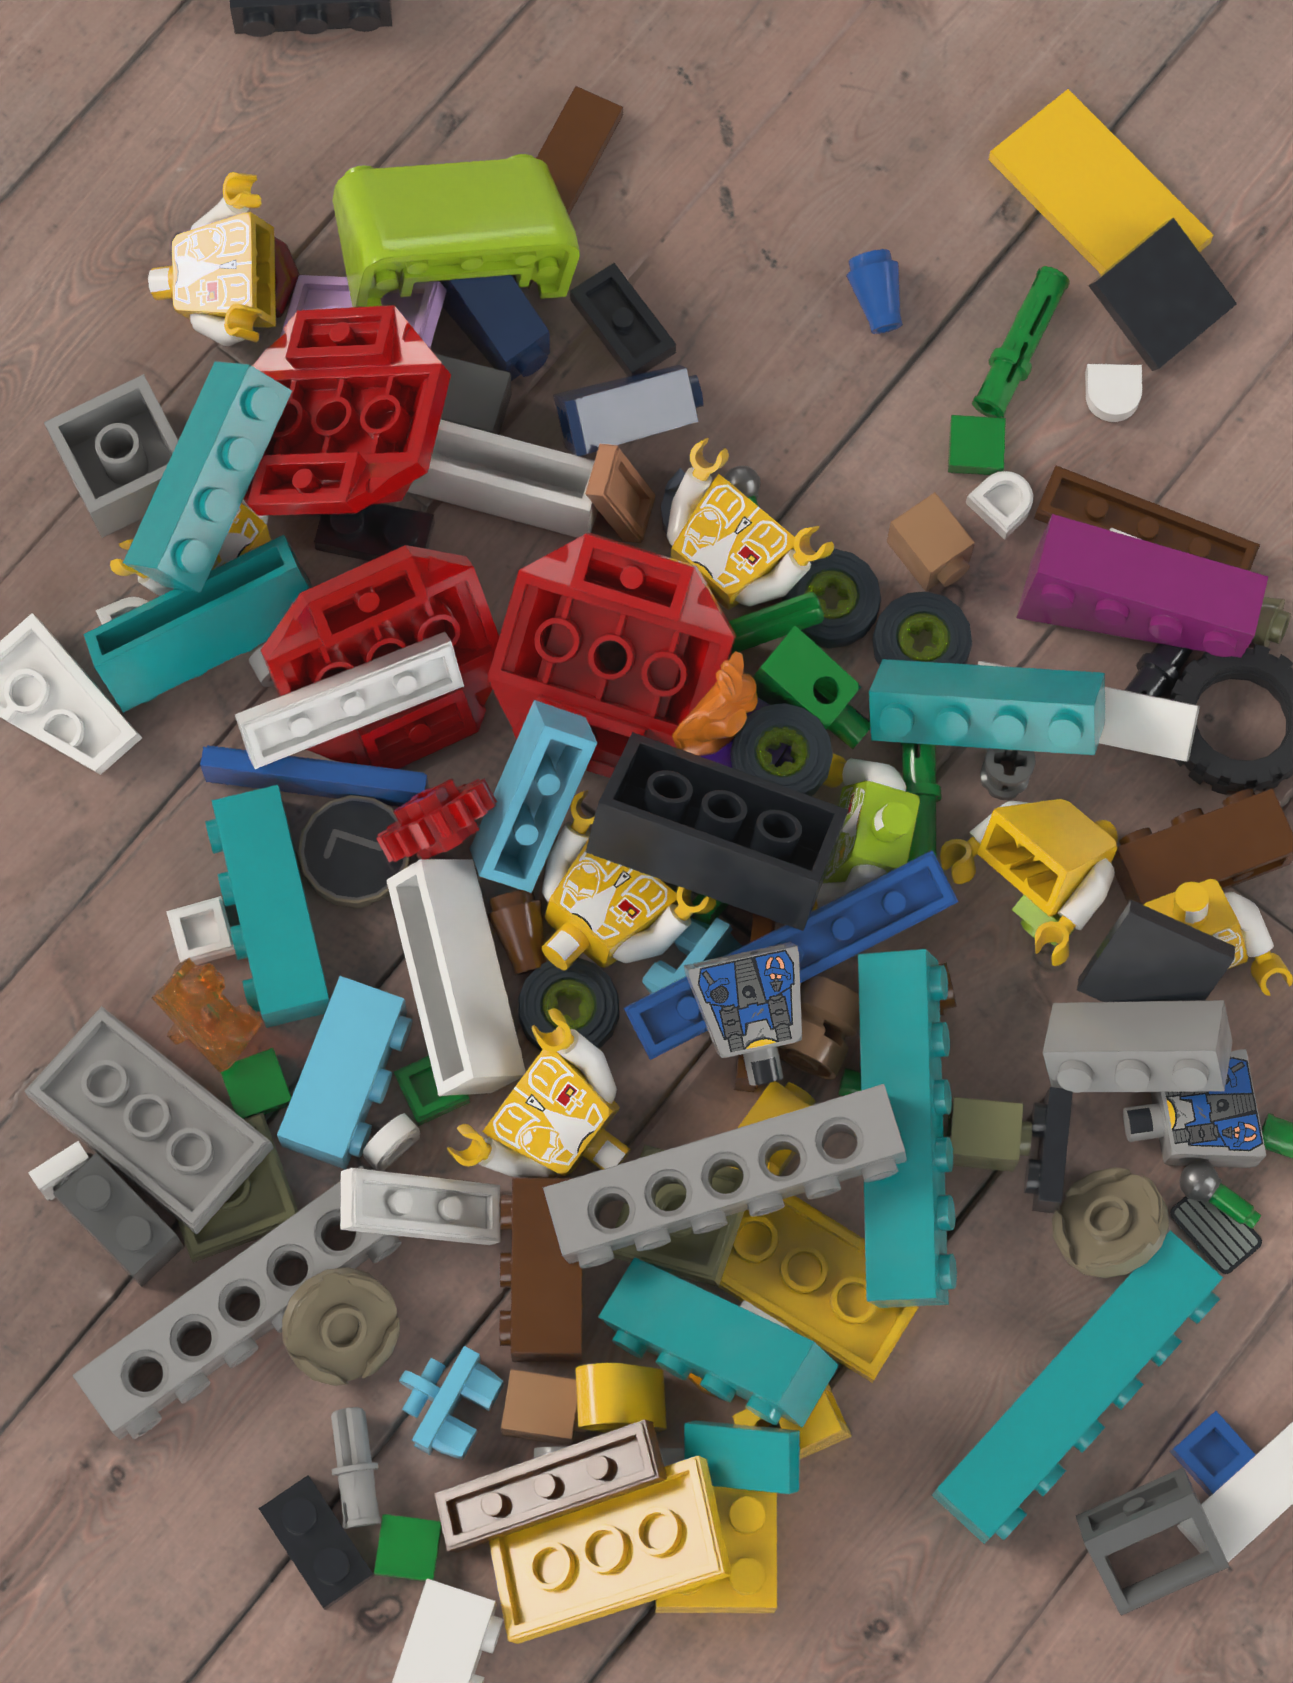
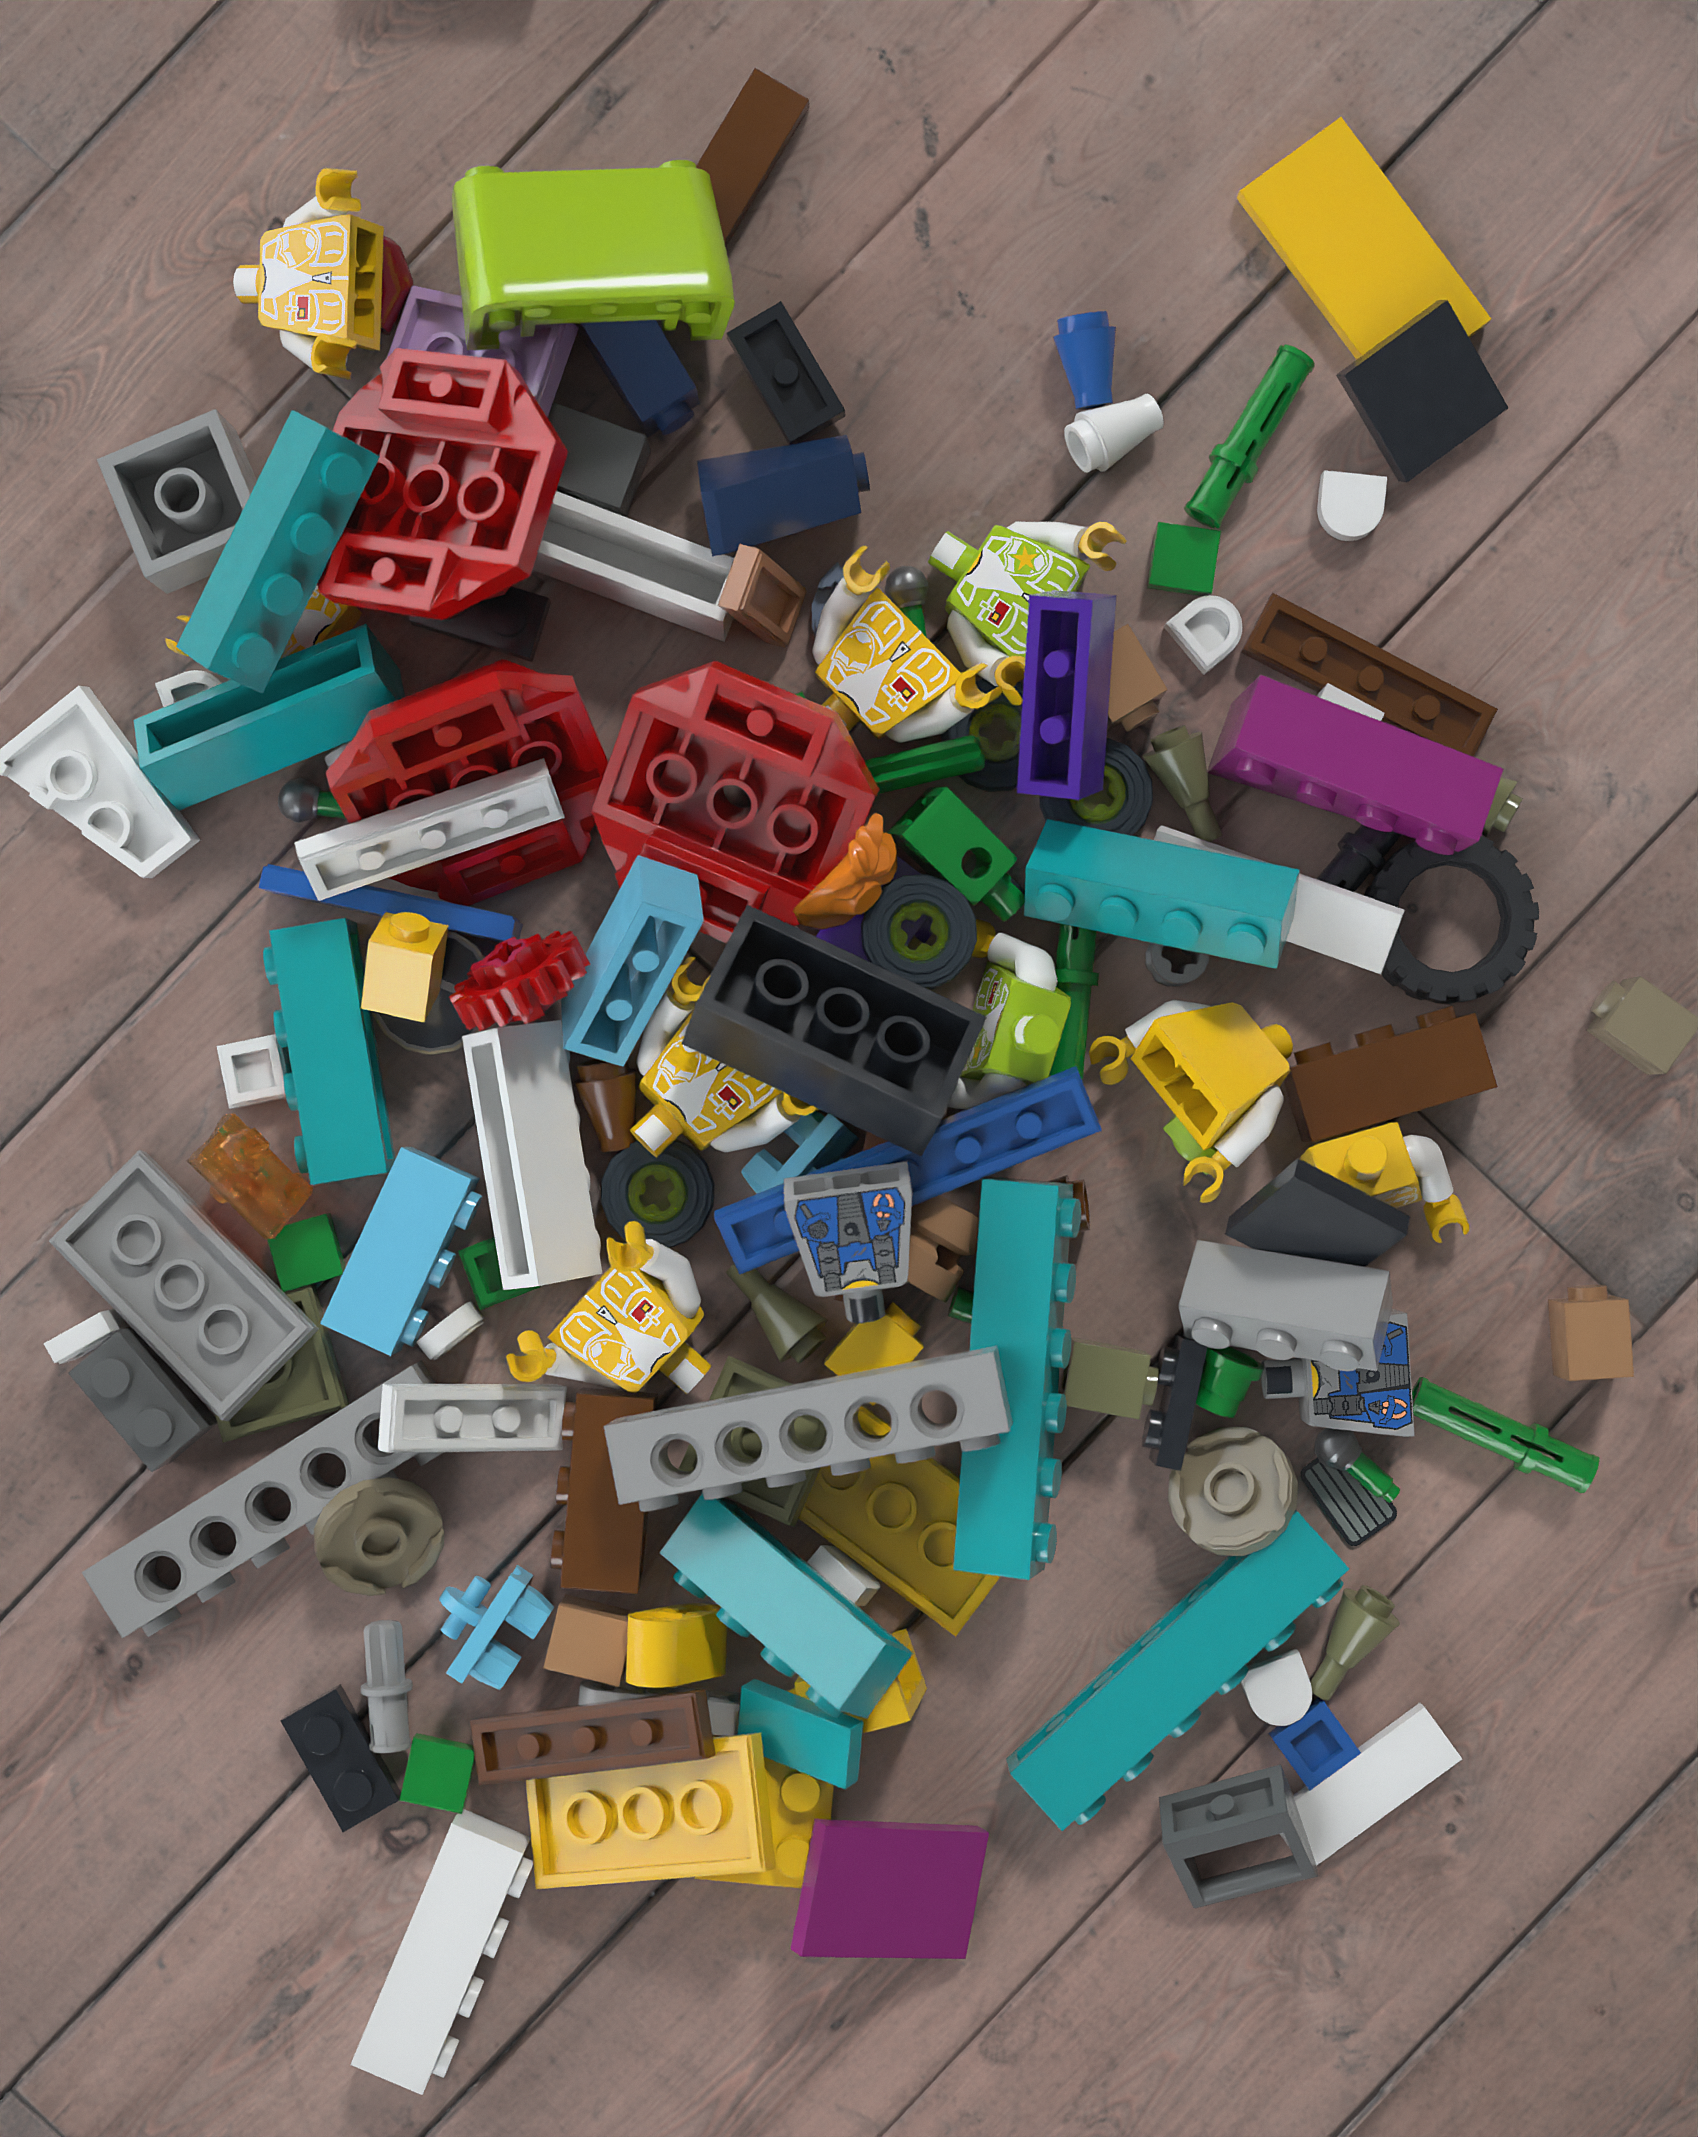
camera: 10 degrees right, 15 degrees up
none -> flat silver piece [278,778,346,823]
none -> yellow brick [361,912,448,1022]
none -> olive cone [726,1264,828,1364]
none -> magenta tile [790,1819,989,1959]
none -> torso [928,522,1127,706]
none -> dark purple brick [1017,590,1117,800]
none -> white cone [1064,394,1164,473]
none -> olive cone [1143,725,1223,842]
none -> green piece [1196,1346,1264,1418]
none -> white tile [1241,1649,1312,1726]
none -> olive cone [1310,1585,1400,1701]

